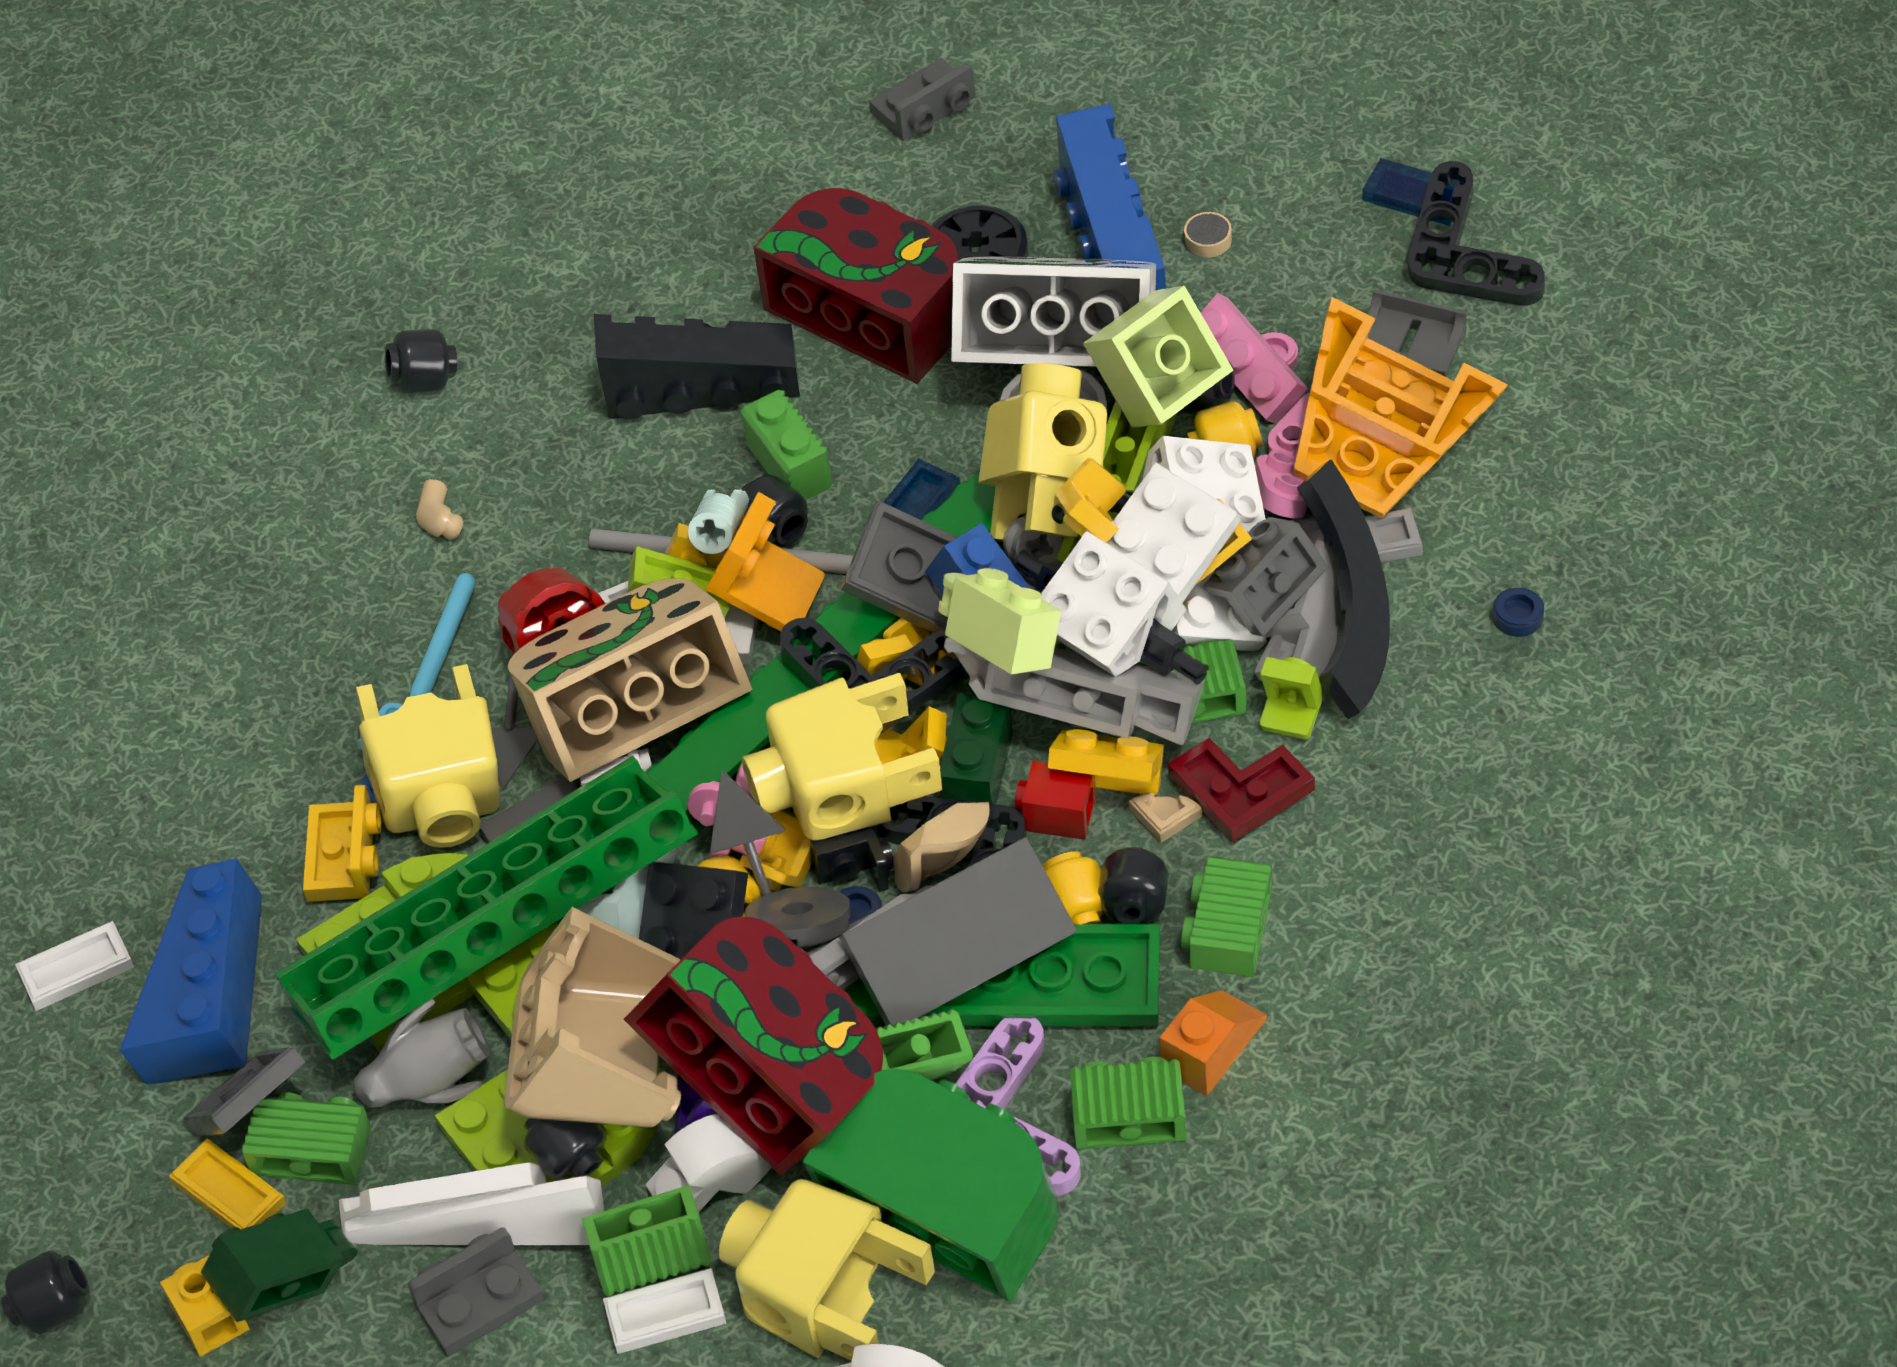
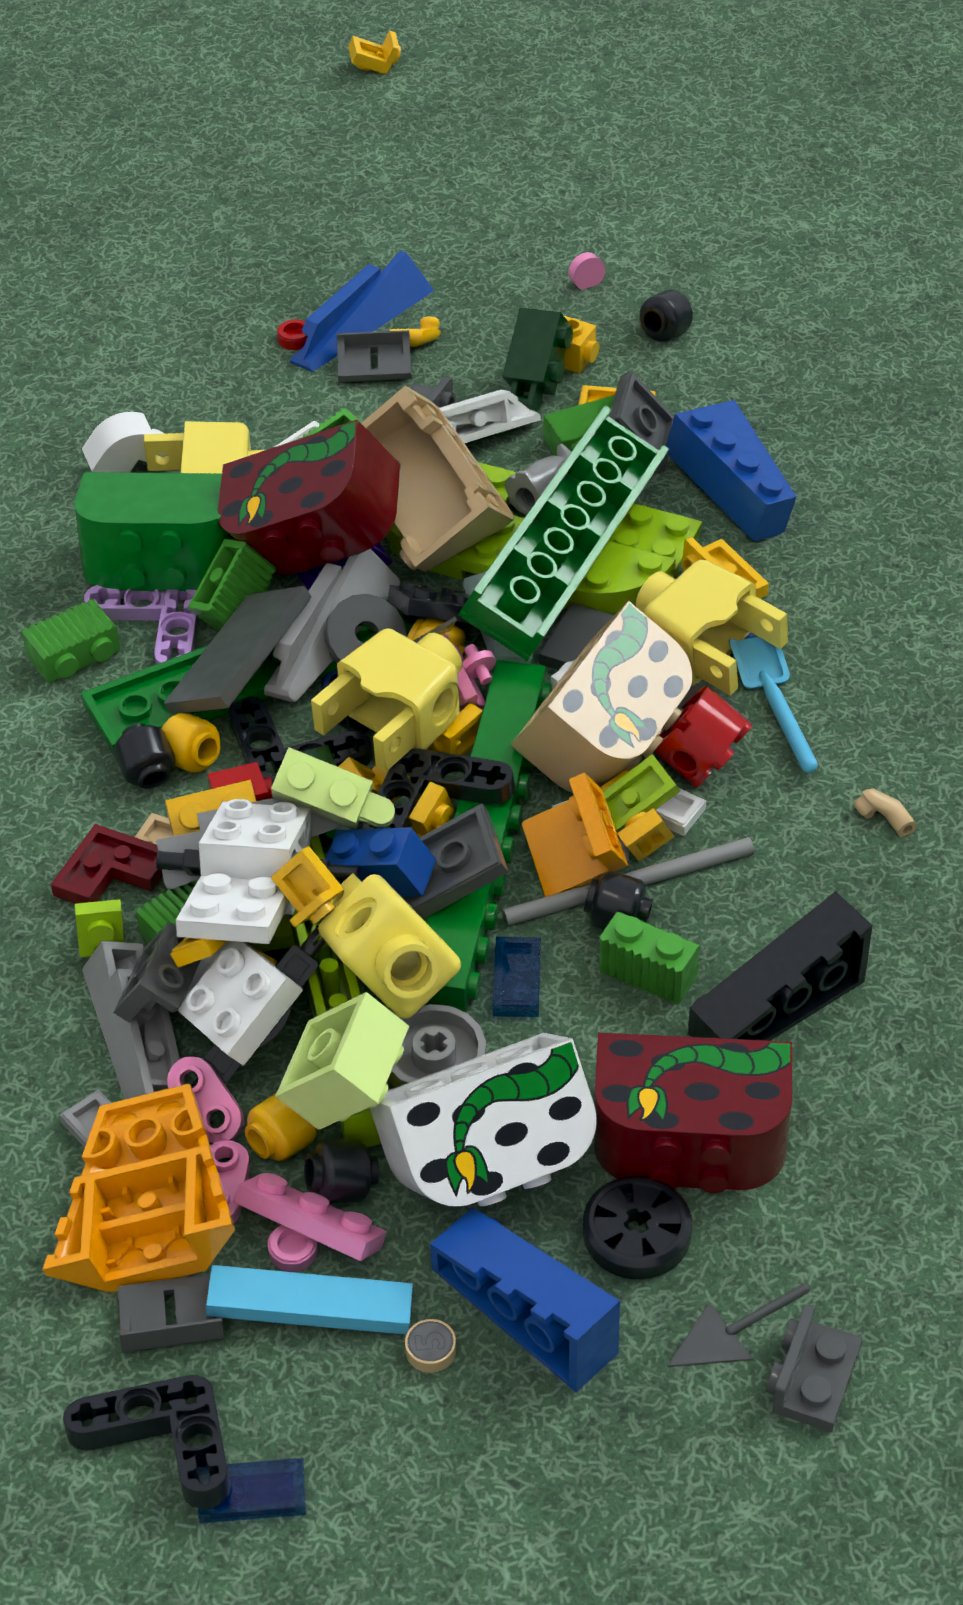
camera: 145 degrees right, 5 degrees down
white tile [15,921,134,1011] -> none
light aqua hinge [688,490,749,554] -> none
tan hat [893,802,990,892] -> none
orange slope [1159,990,1267,1096] -> none
bright green brick [1181,856,1272,977] -> none
black tile [1297,459,1390,719] -> none
none -> medium azure tile [206,1265,413,1335]
none -> dark grey piece [667,1283,810,1367]

